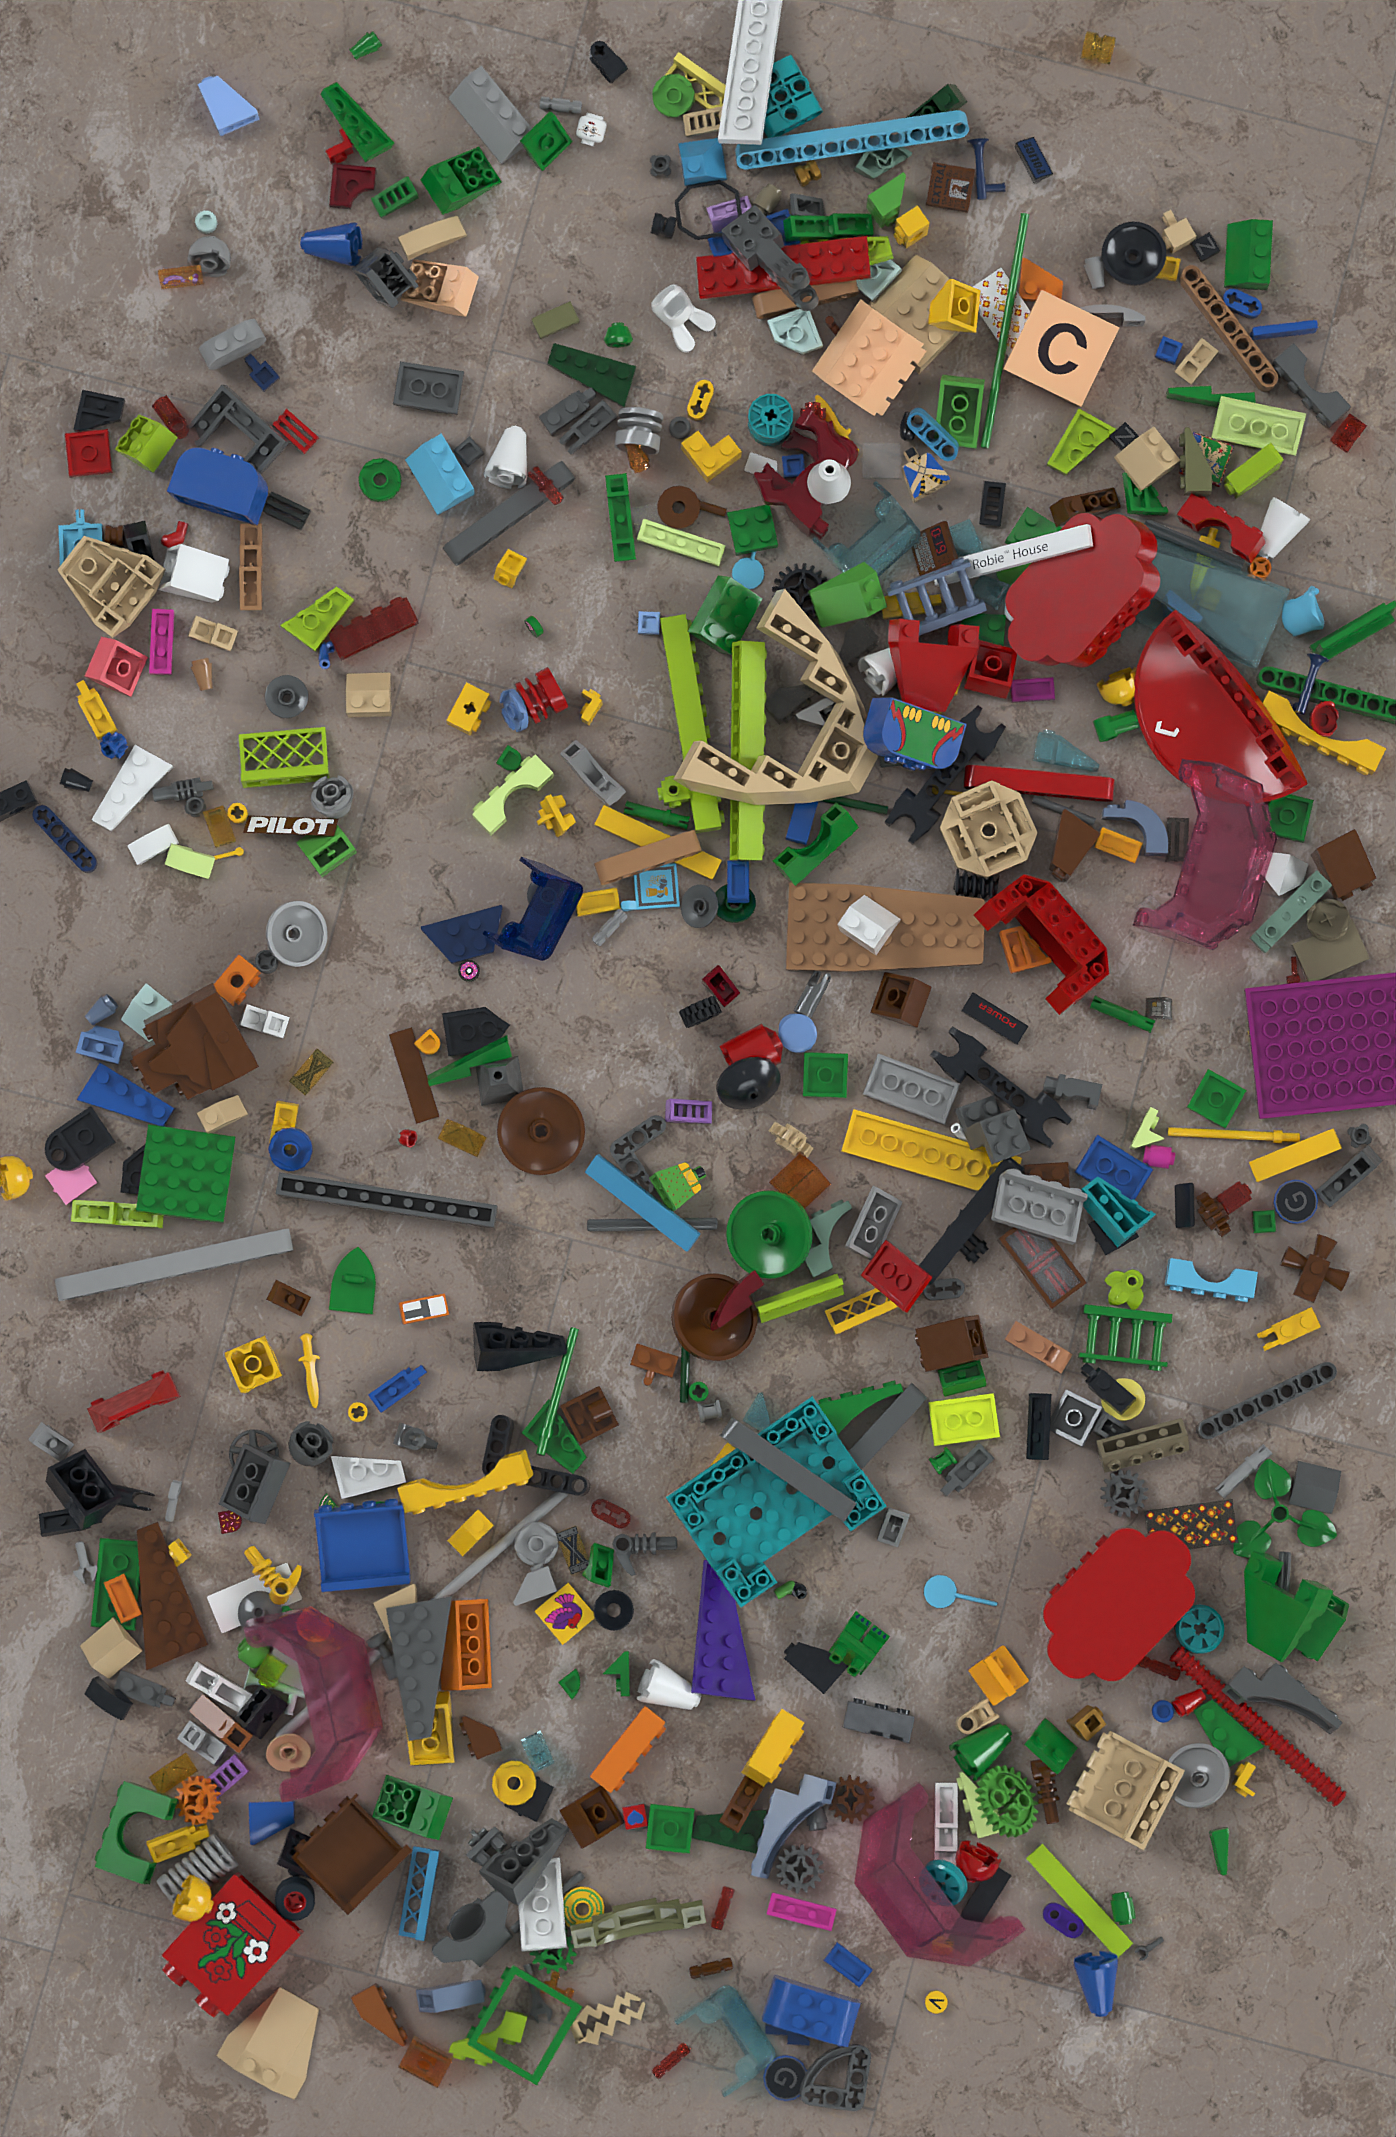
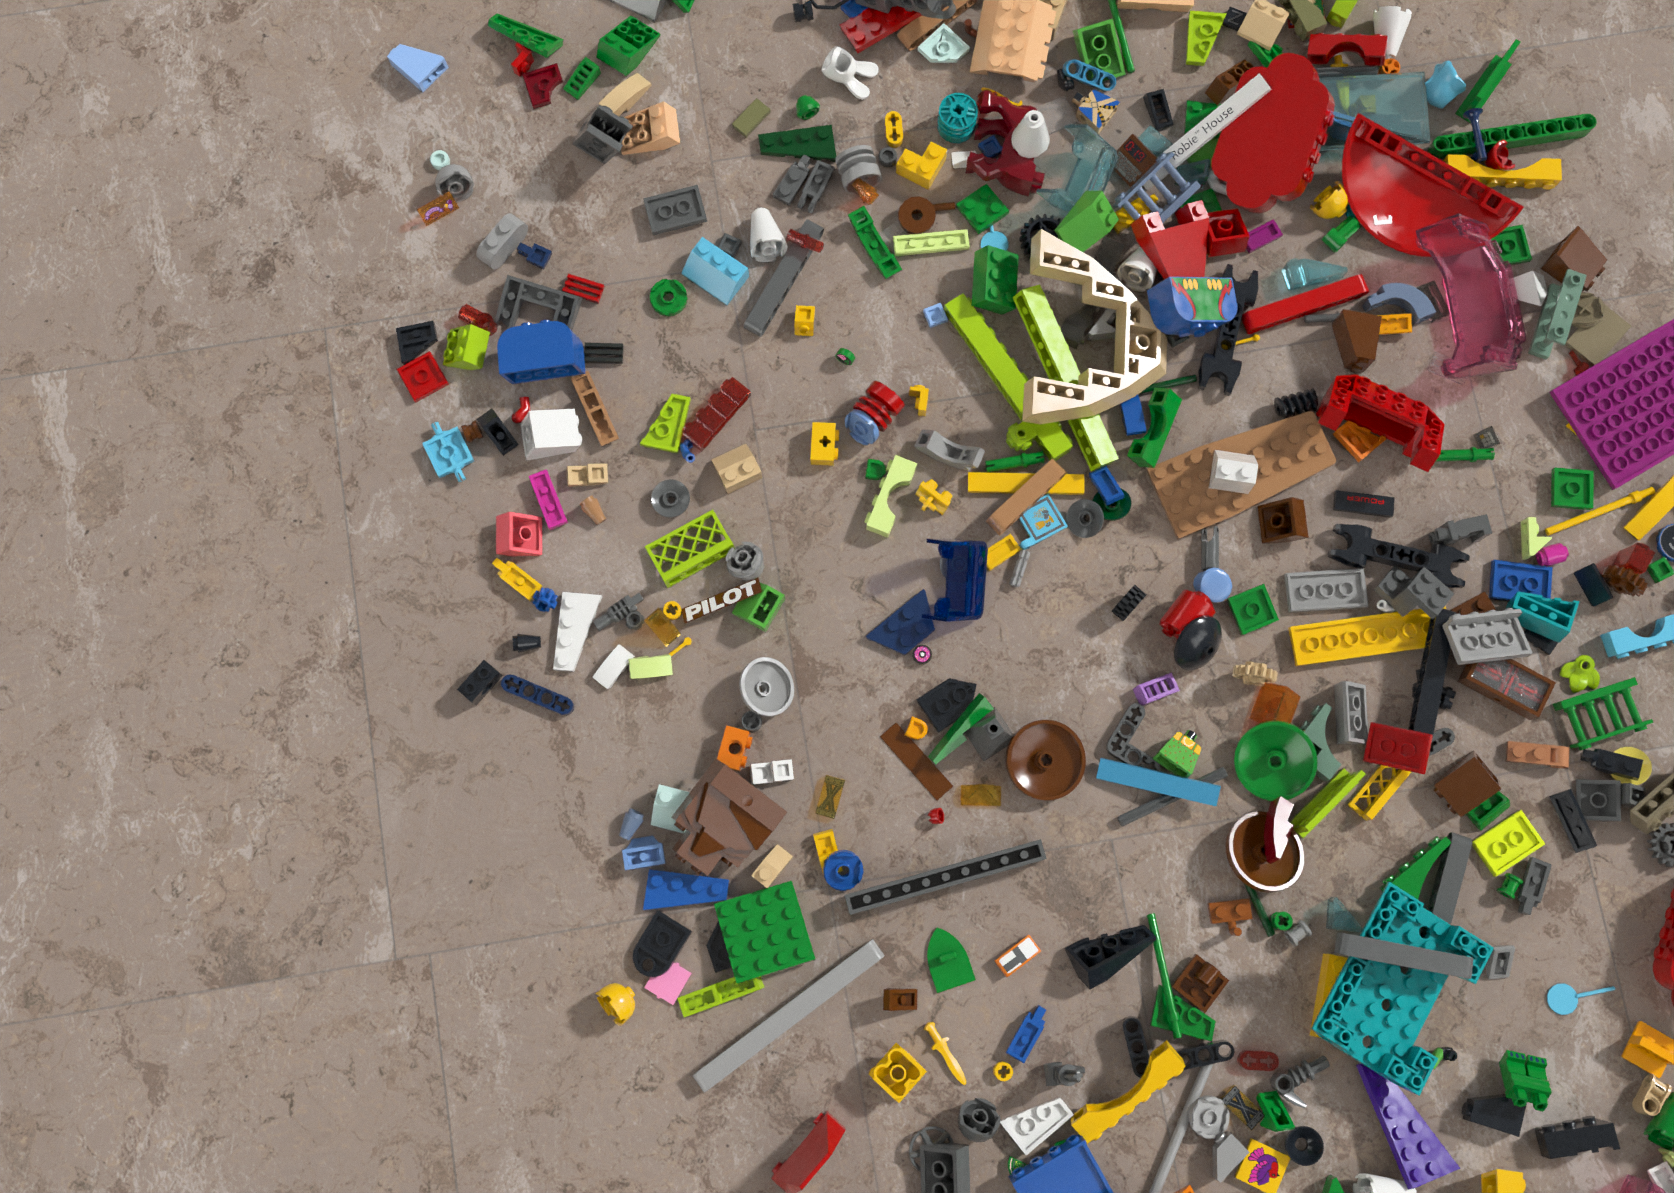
camera: 20 degrees left, 5 degrees down
tan wedge [58,536,166,638] -> none
blue cone [300,223,362,266] -> none
yellow slope [447,1509,495,1556] -> none
dark red slope [702,965,740,1007] -> none
tan piece [940,780,1038,878] -> none

